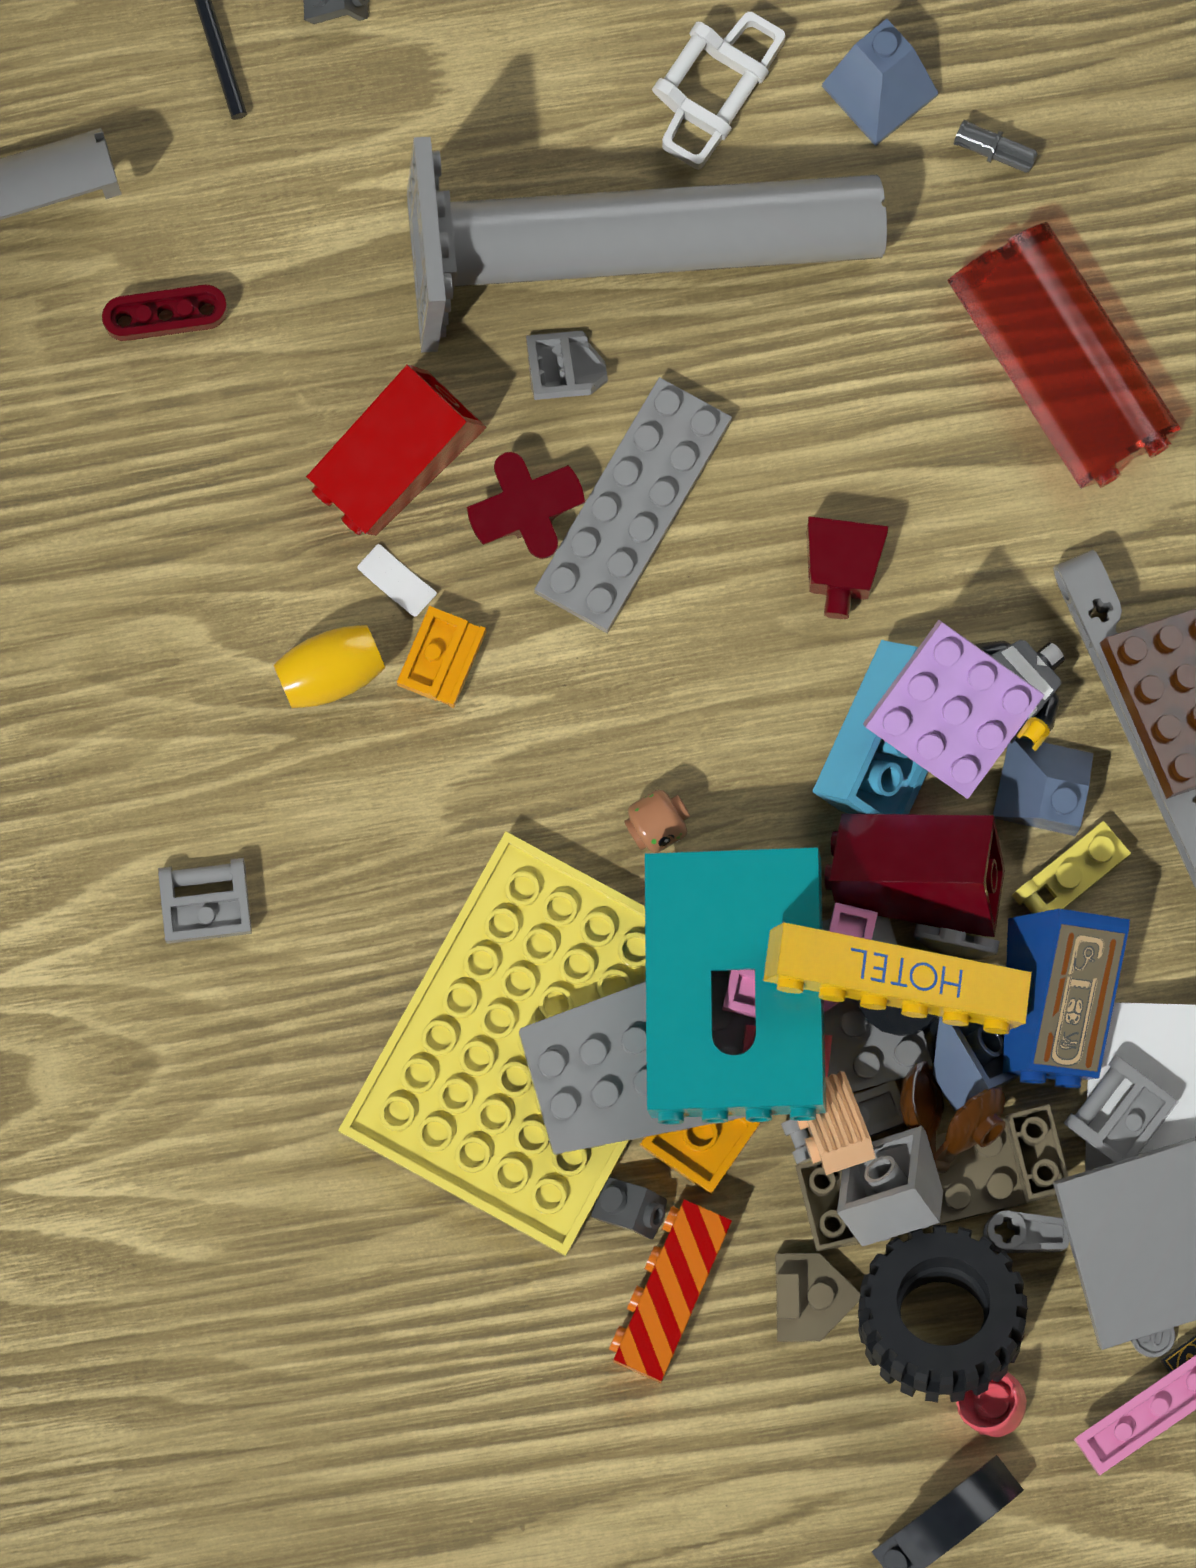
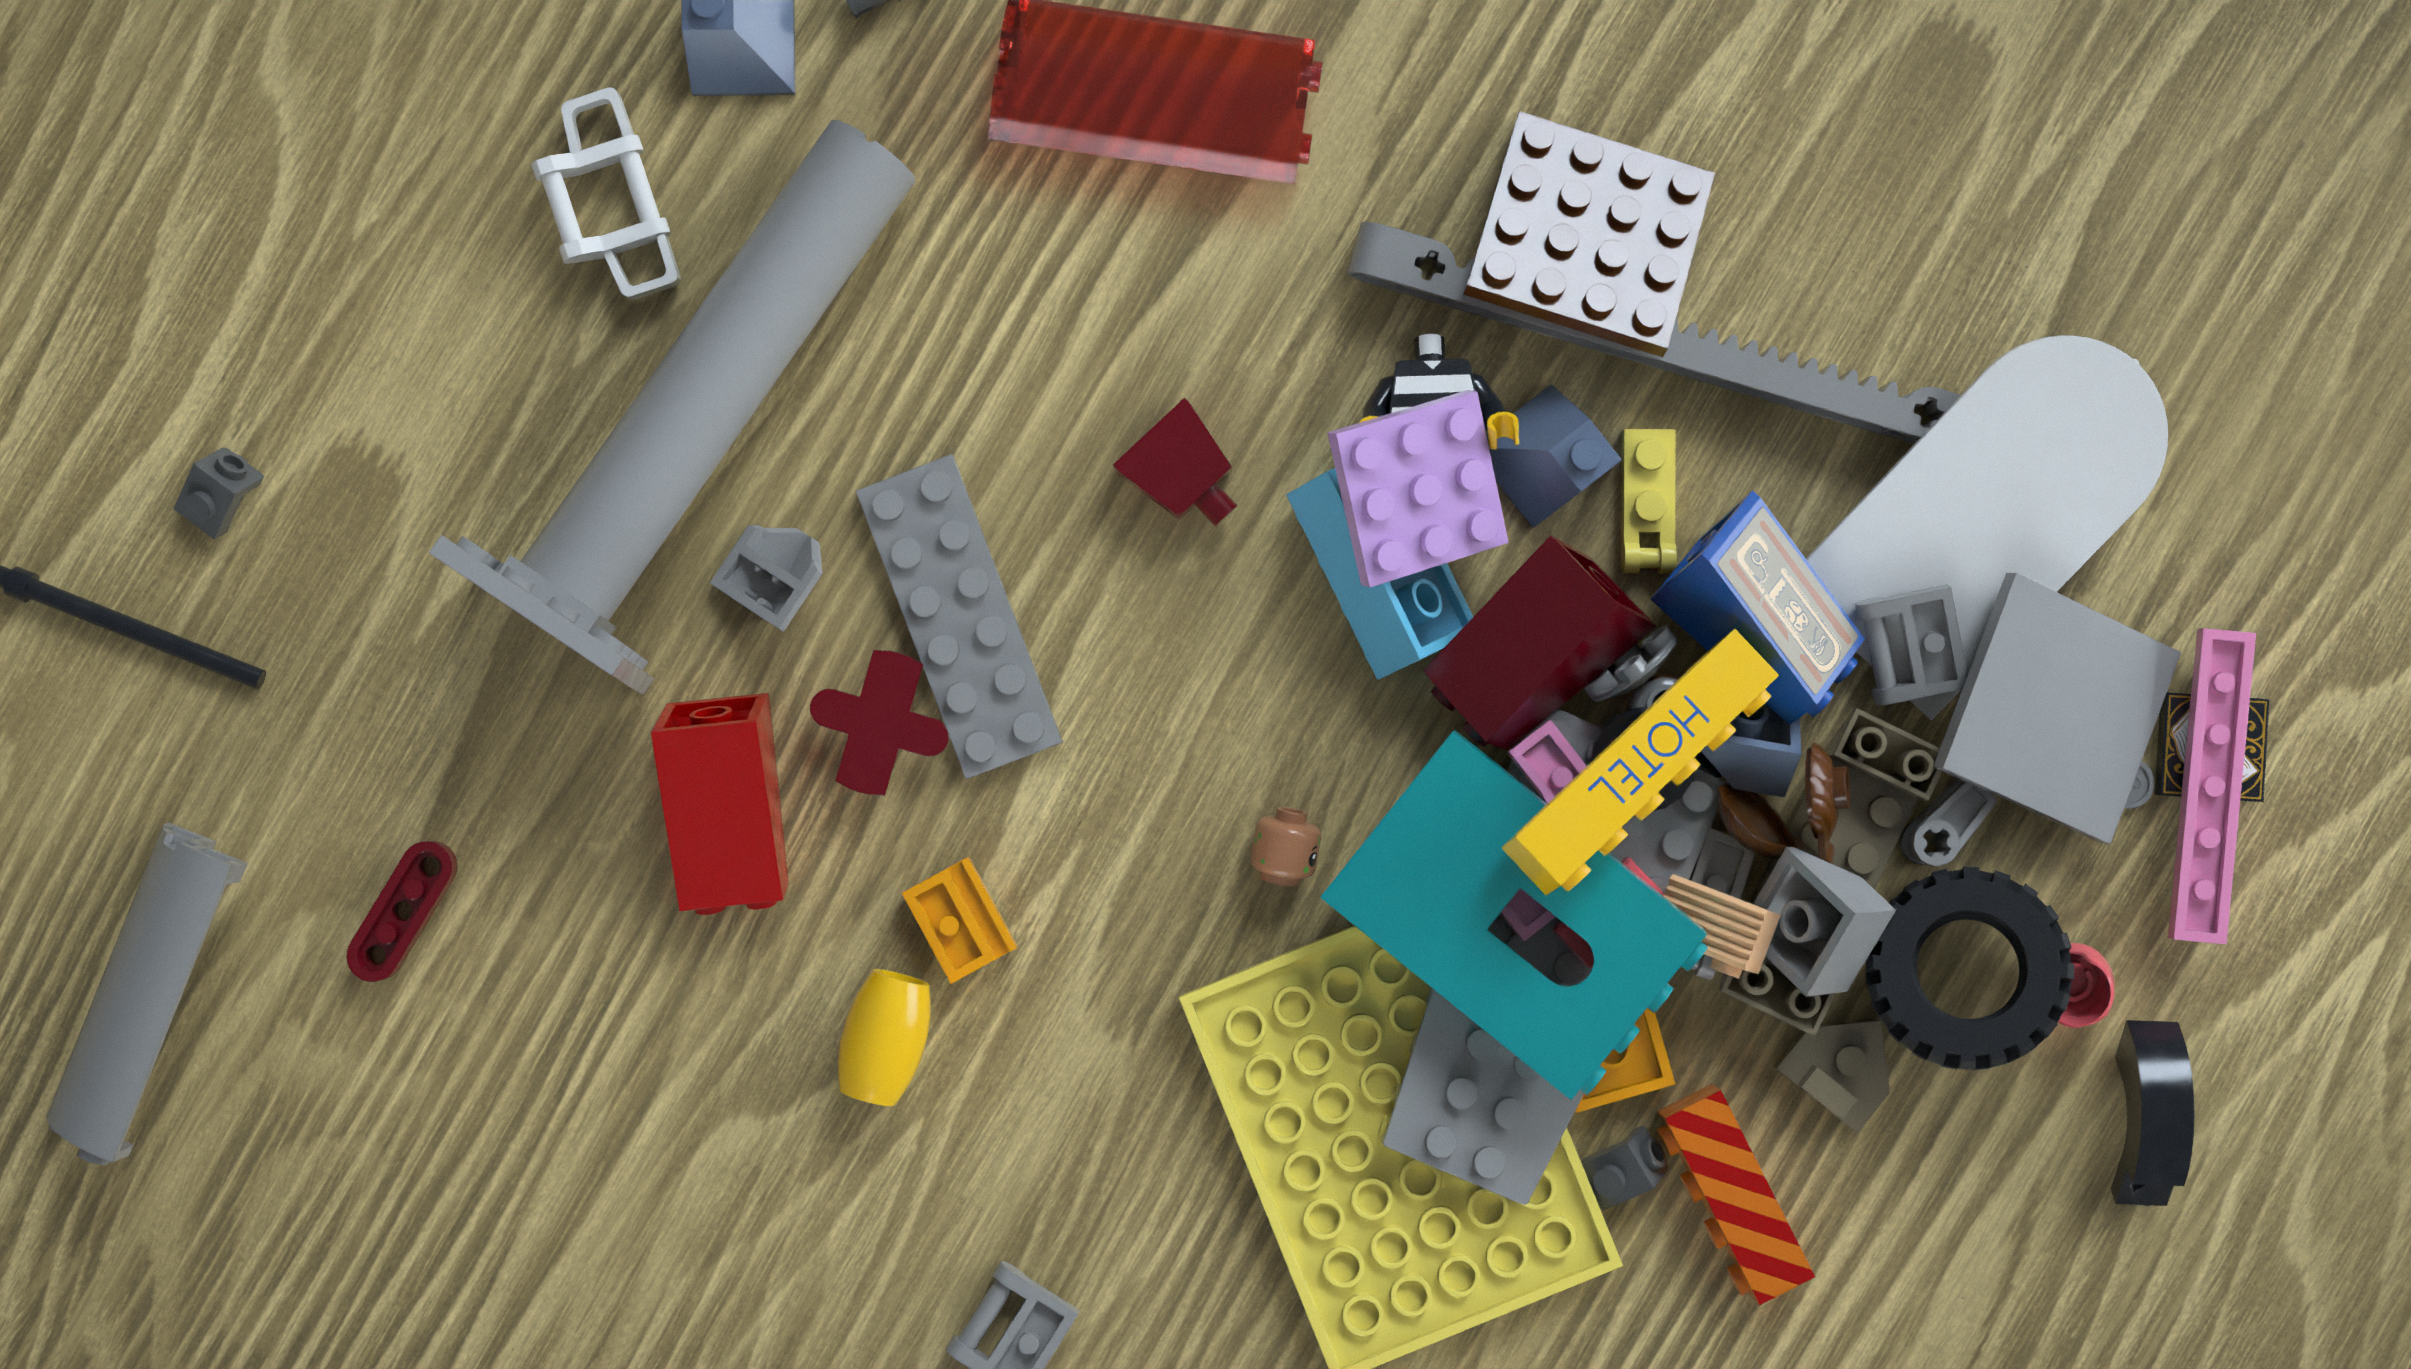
camera: 55 degrees left, 10 degrees up
white sticker [357,544,437,617] -> none

